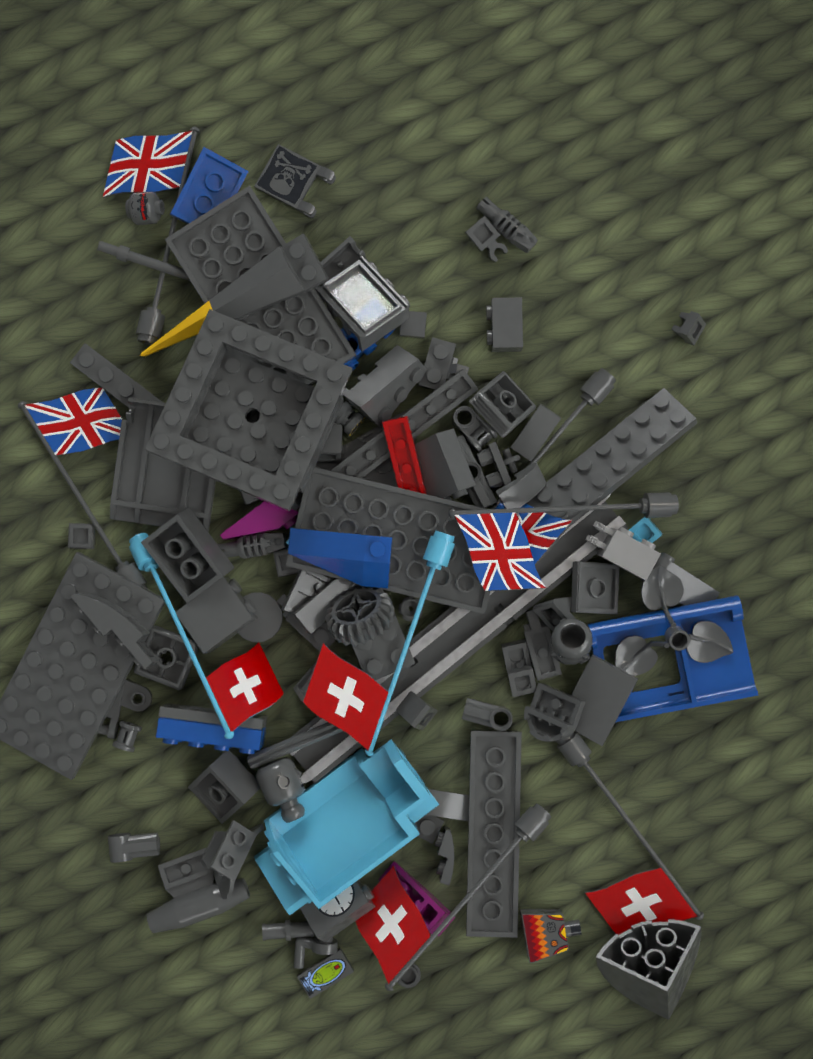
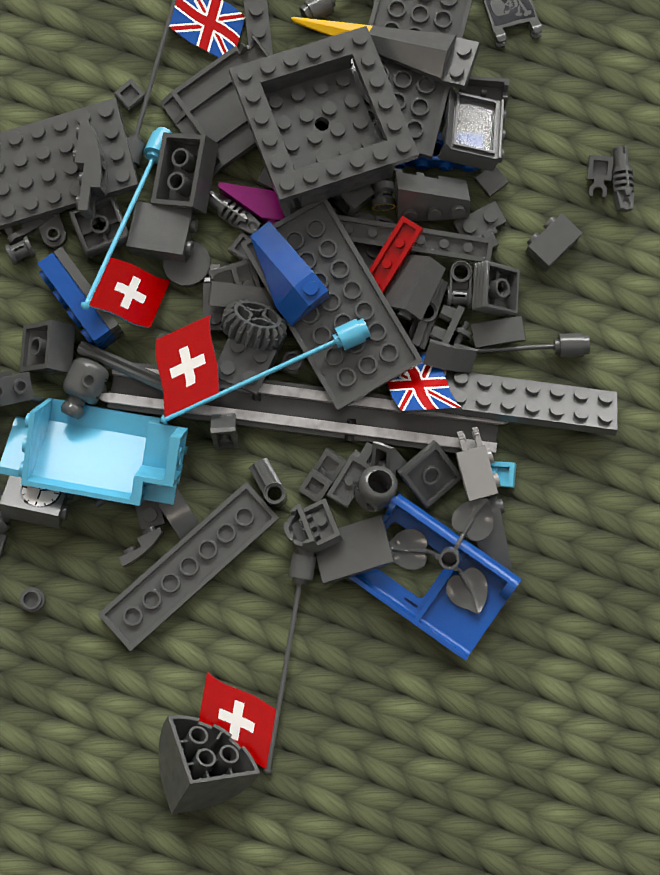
camera: 45 degrees right, 5 degrees down
flag [355,803,552,991] -> none
magenta slope [378,861,455,936] -> none
flag [449,492,679,591] -> none
torso [520,909,582,963] -> none

